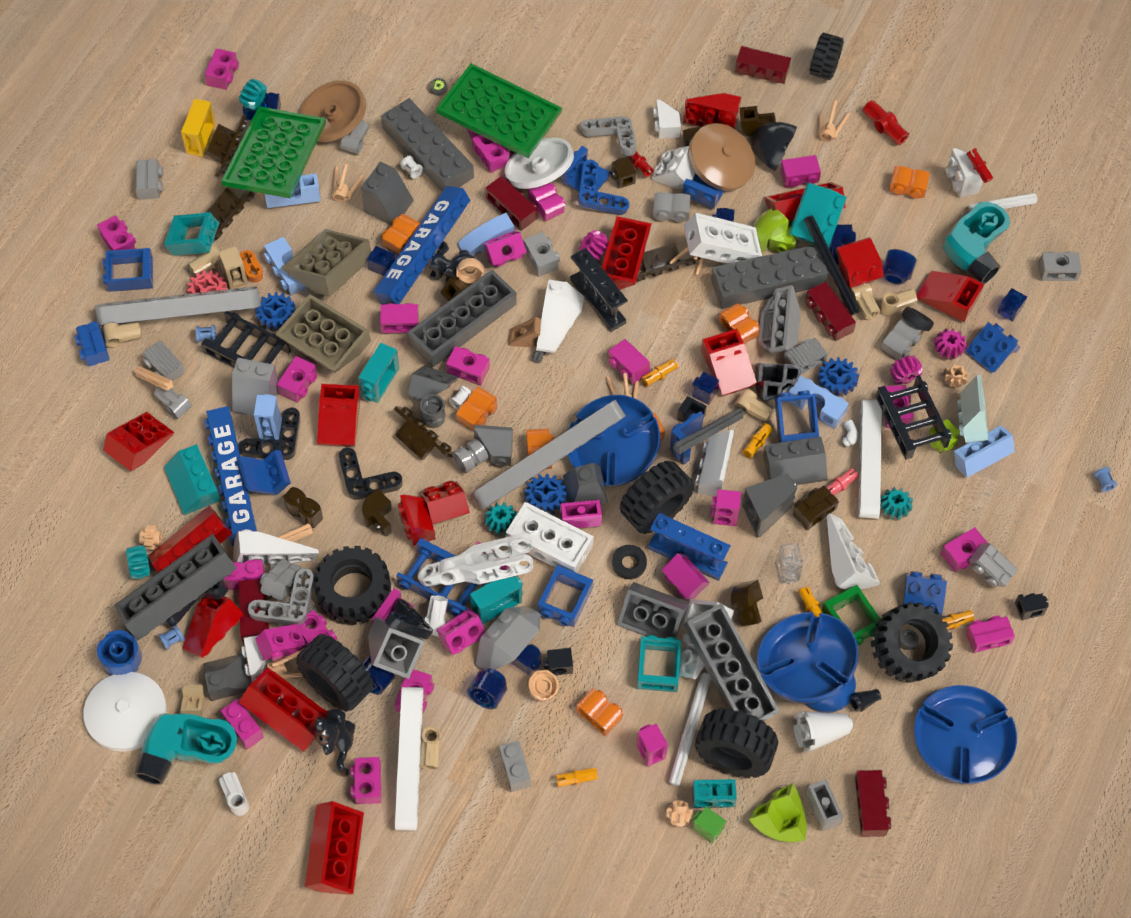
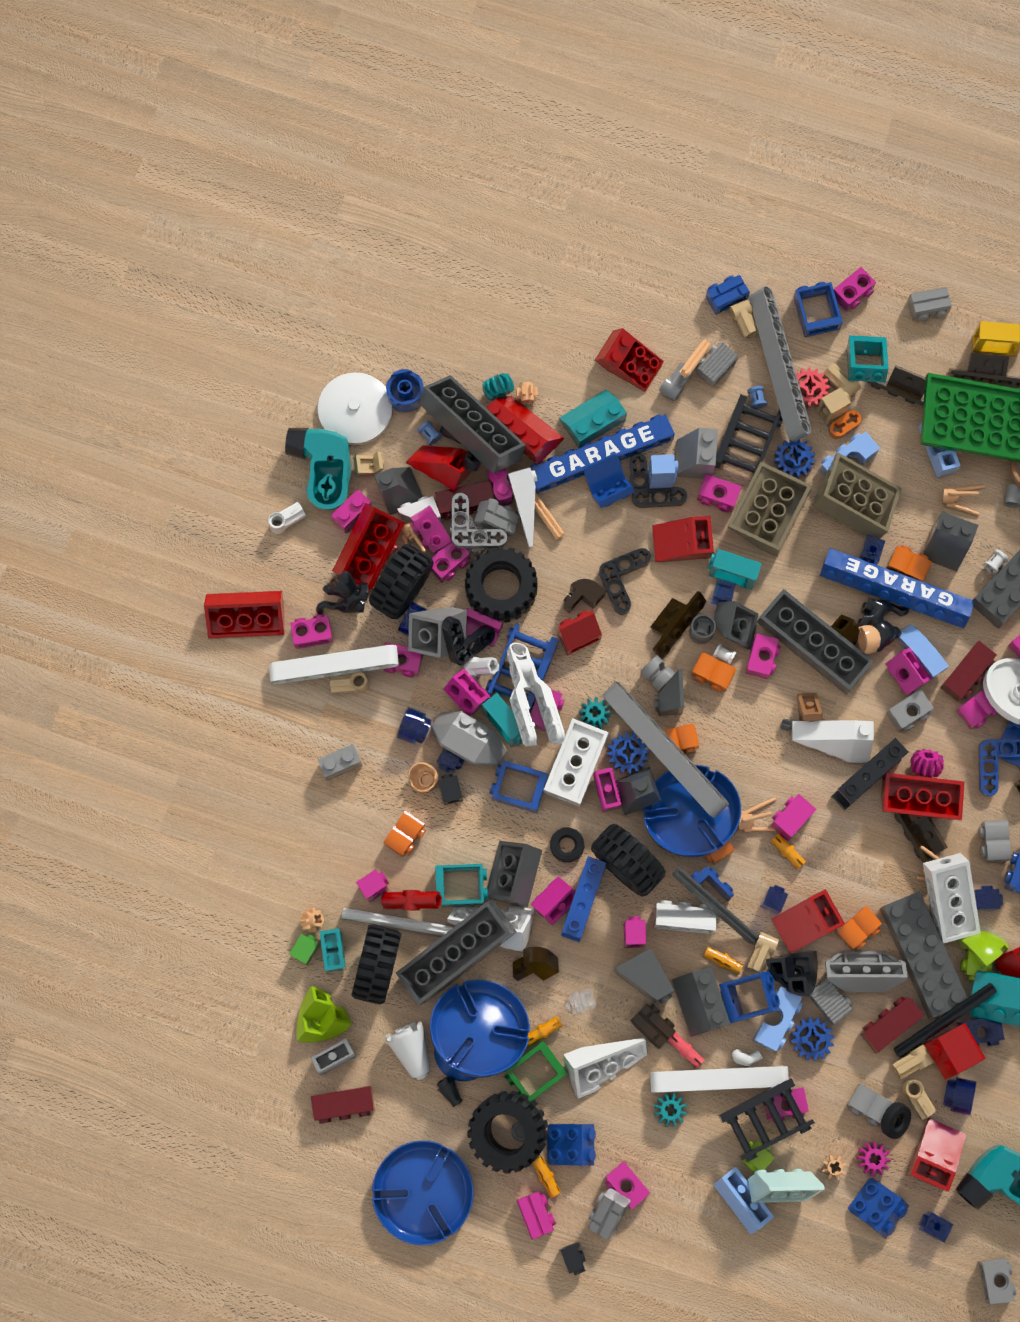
camera: 85 degrees right, 15 degrees up
dark brown brick [283,487,323,528] -> none
dark pink brick [380,303,419,333] -> none
slope [420,480,470,524] -> none
light orange axle [556,768,598,787] -> none
black panel [677,396,707,423] -> none
dark pink gear [890,355,923,385] -> none
none -> red piece [381,890,442,911]
none -> clear blue panel [711,580,736,605]

